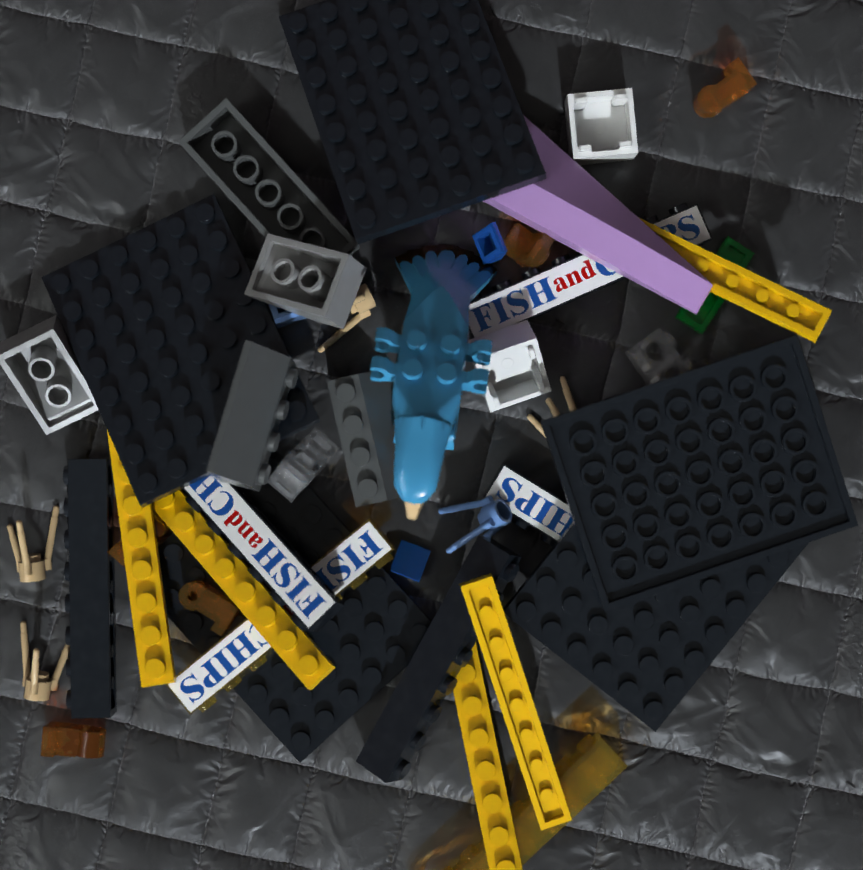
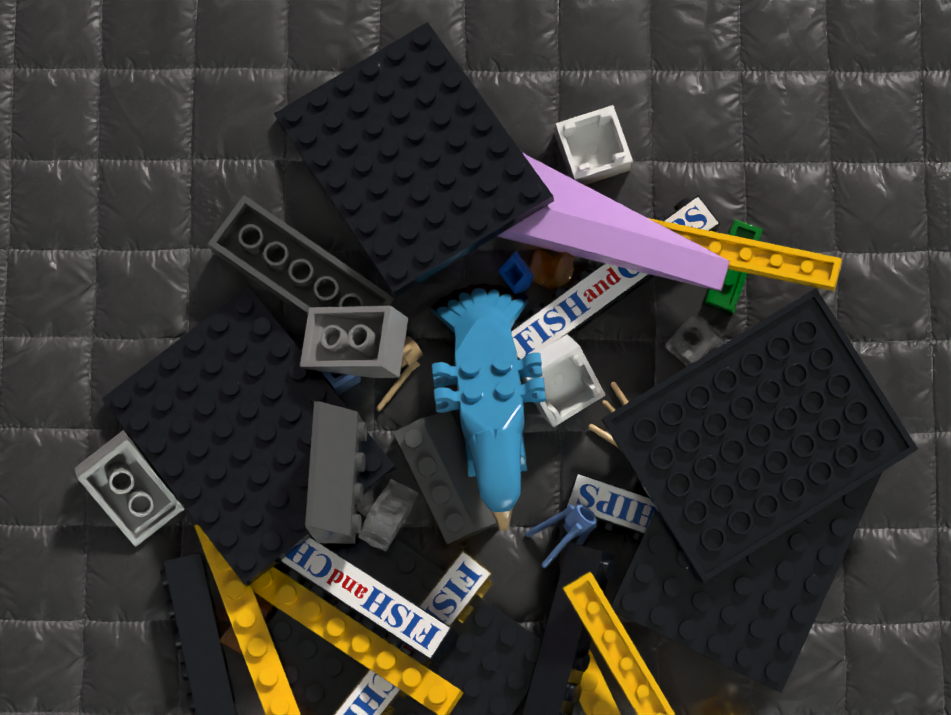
camera: 10 degrees left, 10 degrees down
tan plant [7,505,60,582] -> none
clear orange leg [179,580,240,636] -> none
blue slope [389,539,431,582] -> none
clear orange leg [693,57,757,118] -> none

